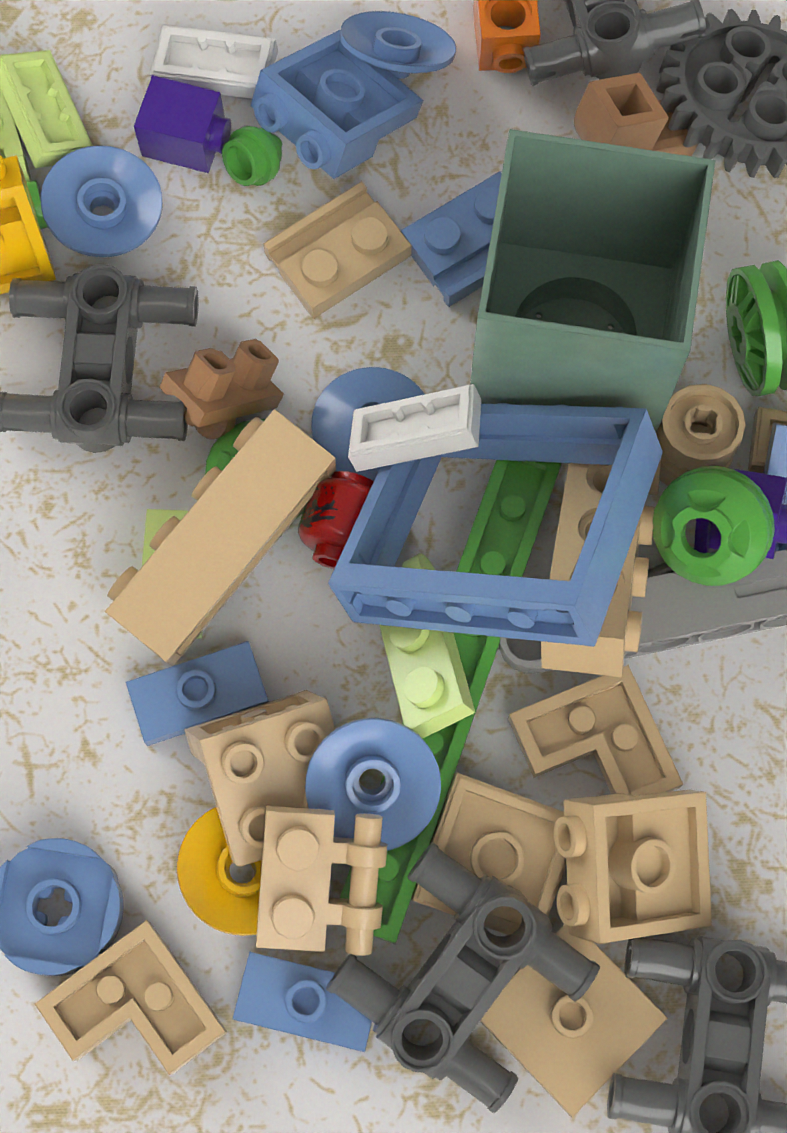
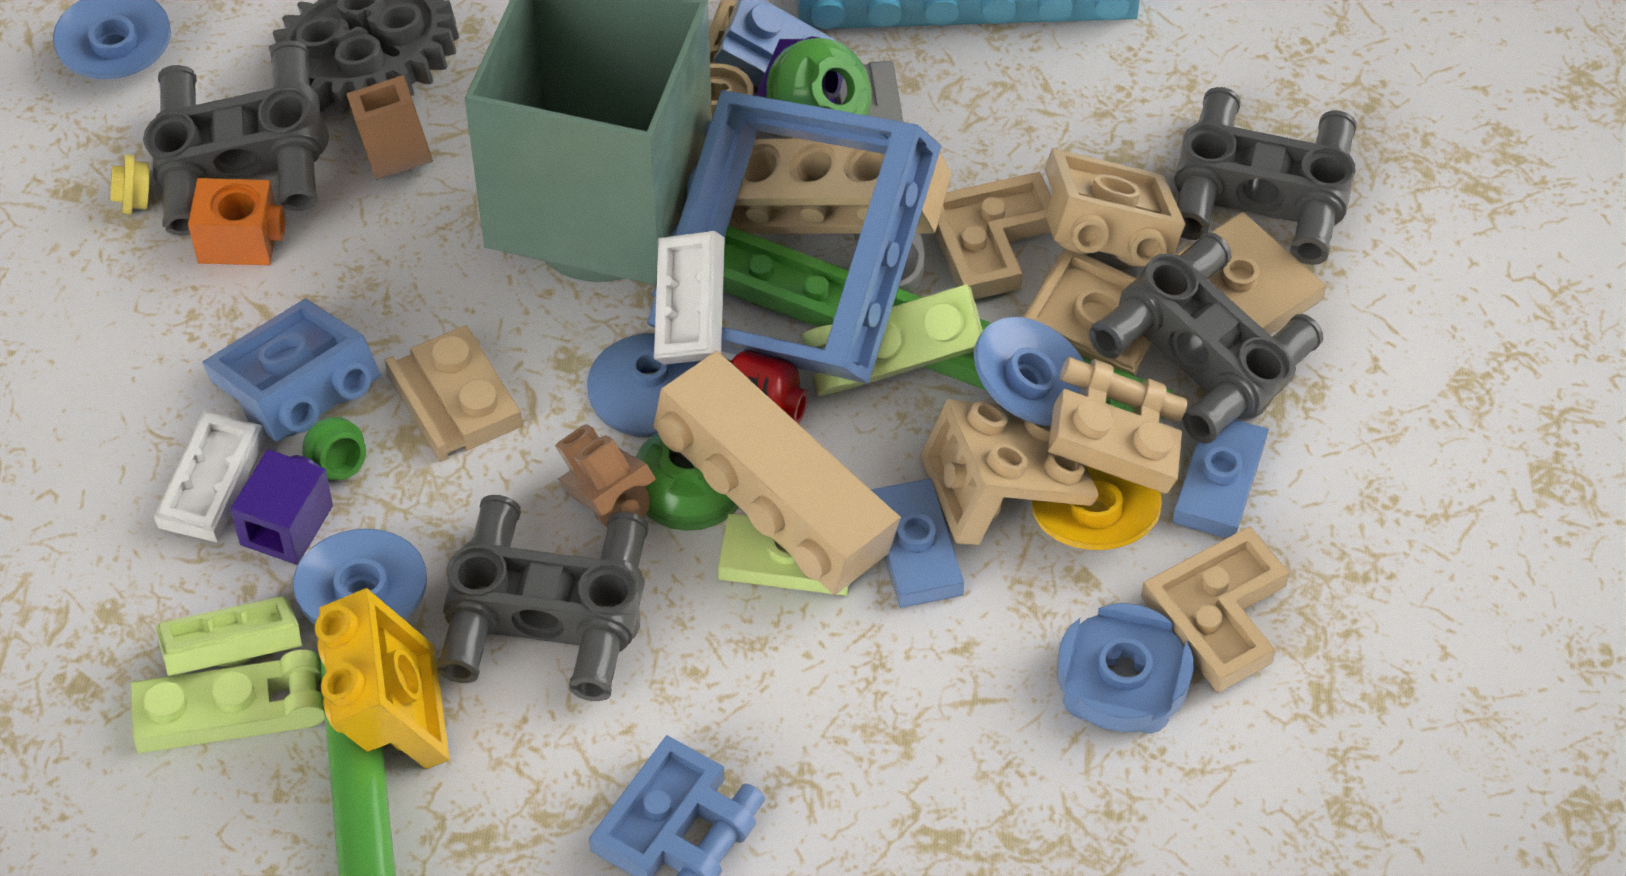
camera: 85 degrees left, 20 degrees down
medium blue dish [340,11,456,79] -> none
medium blue plate [401,171,502,307] -> none

